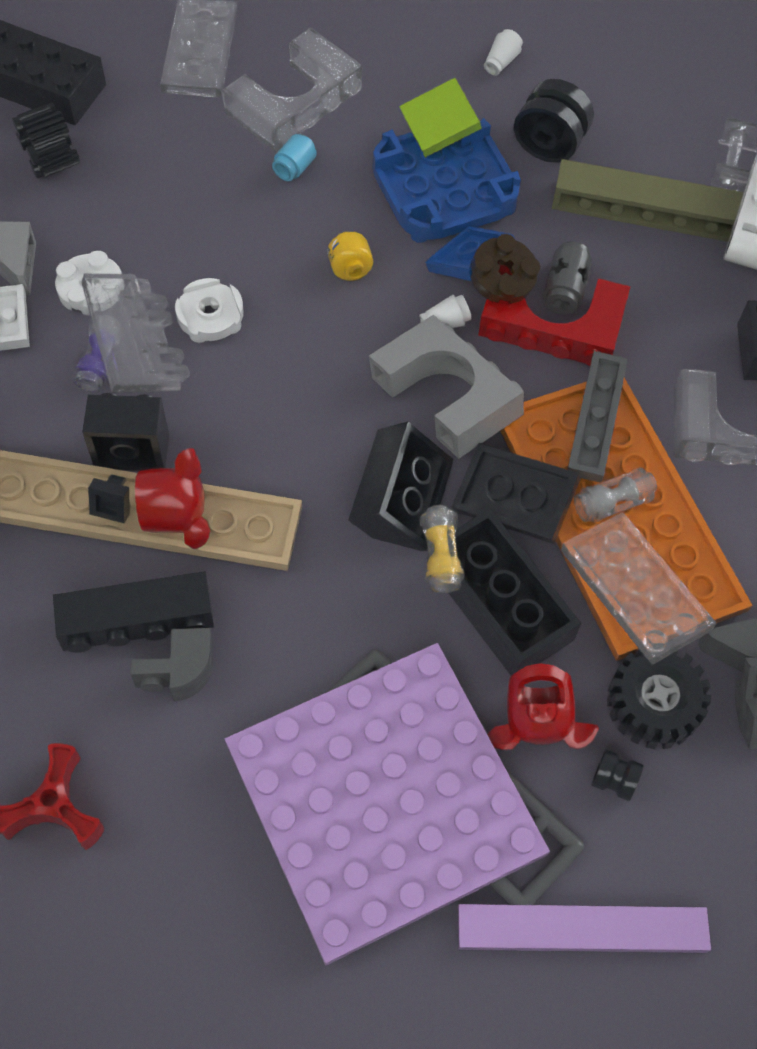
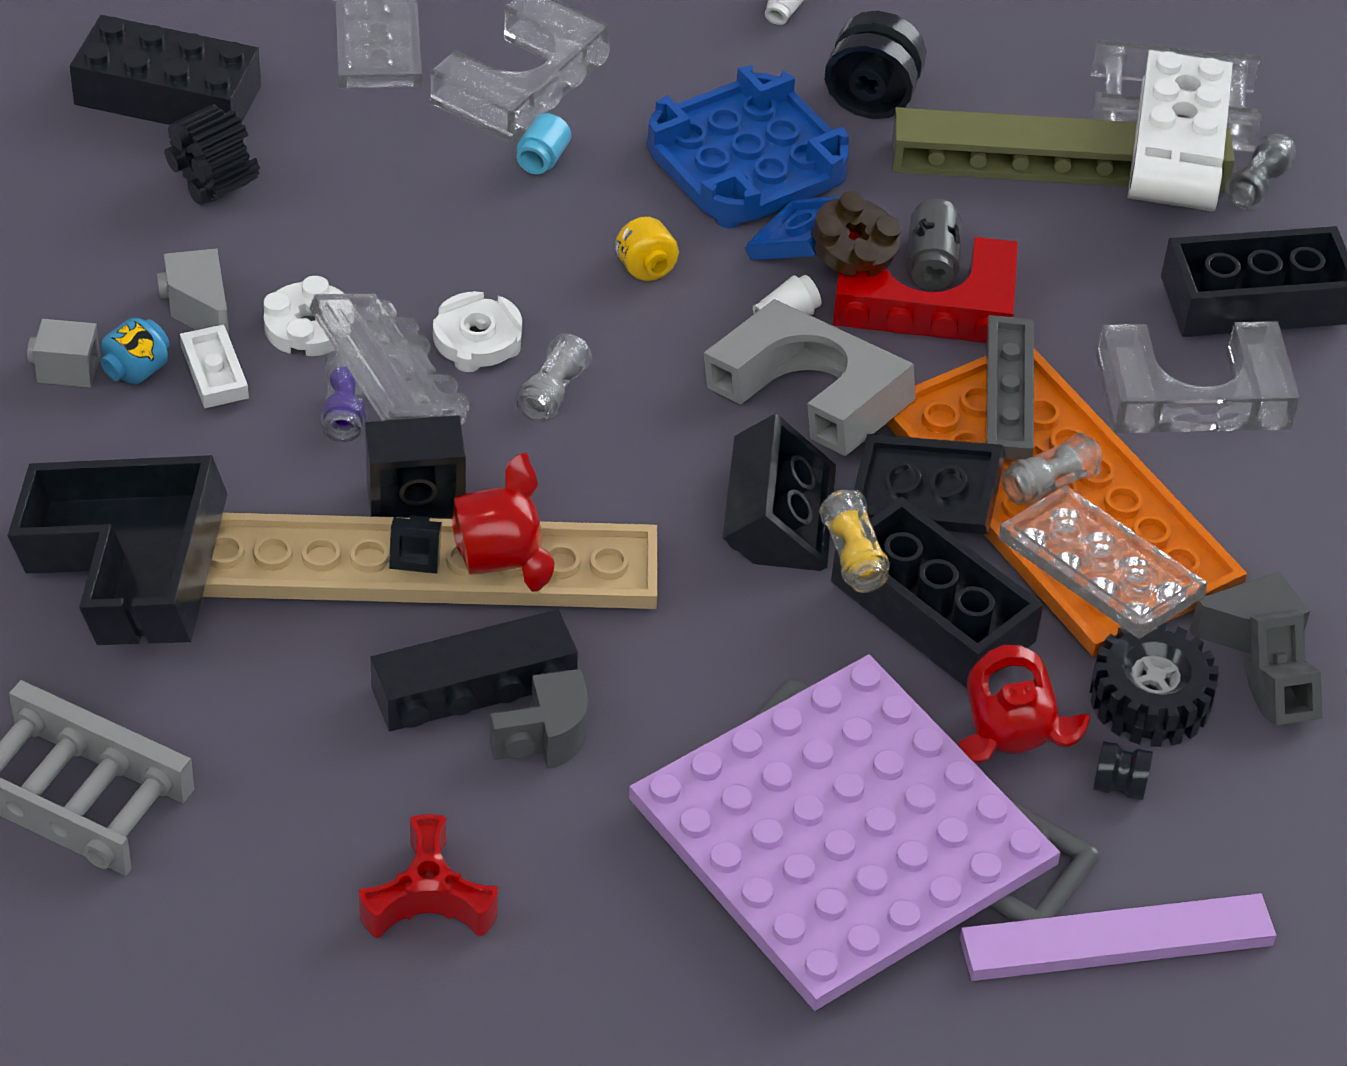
camera: 10 degrees left, 15 degrees down
lime tile [399,78,482,157] -> none
none -> clear piece [517,333,592,423]

